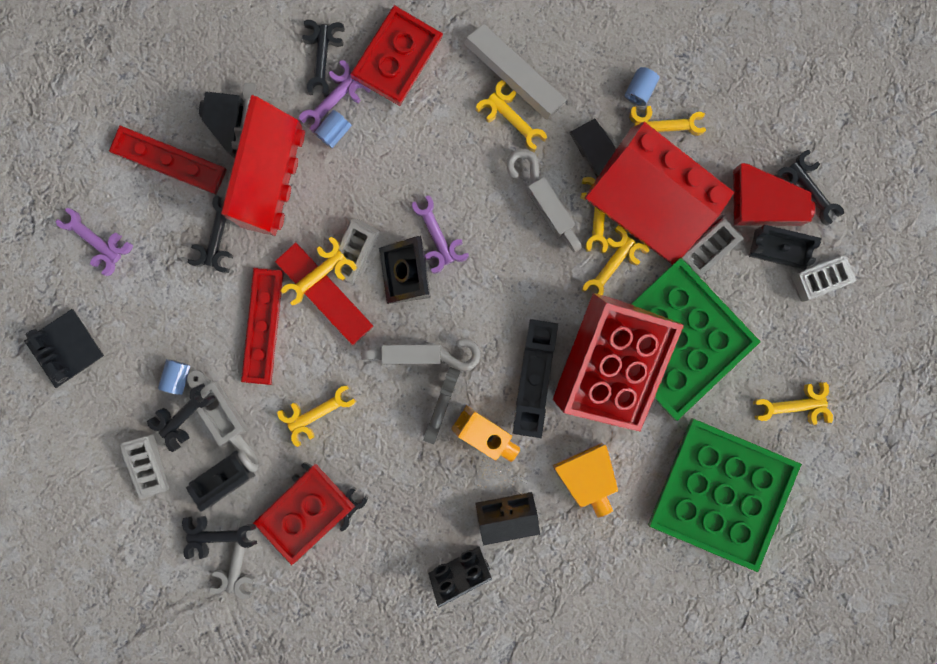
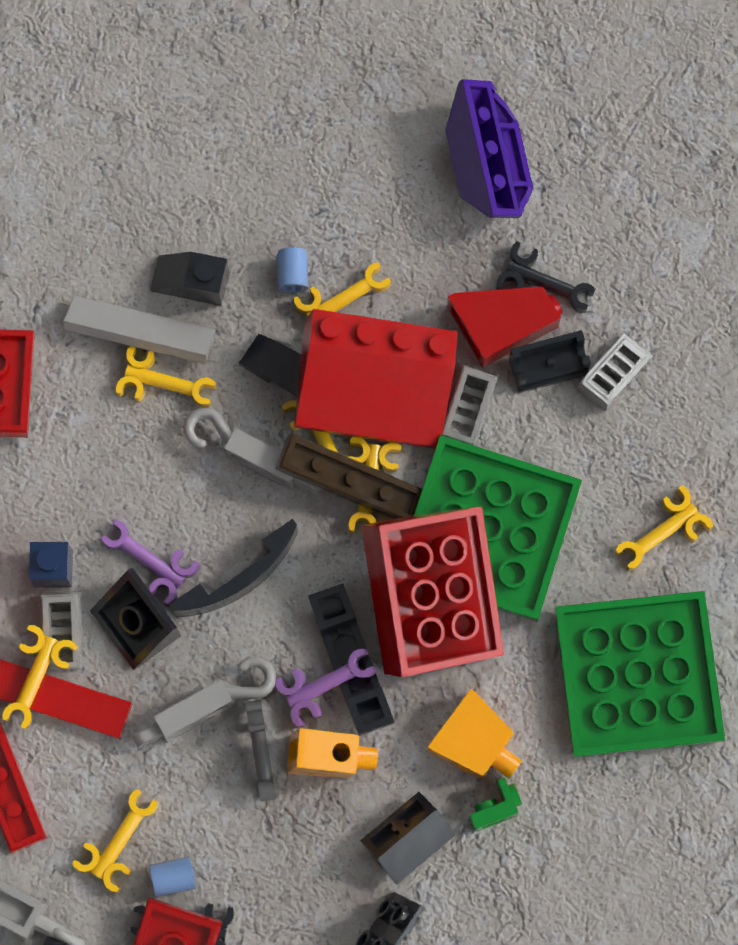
camera: 30 degrees left, 10 degrees down
none -> dark blue brick [29,542,73,587]
none -> black slope [150,251,230,306]
none -> medium blue piece [150,856,196,897]
none -> black slope [169,519,298,617]
none -> dark brown tile [275,433,422,519]
none -> medium lavender bar [275,649,377,727]
none -> dark purple wedge [445,79,534,218]
none -> green bracket [469,777,522,833]

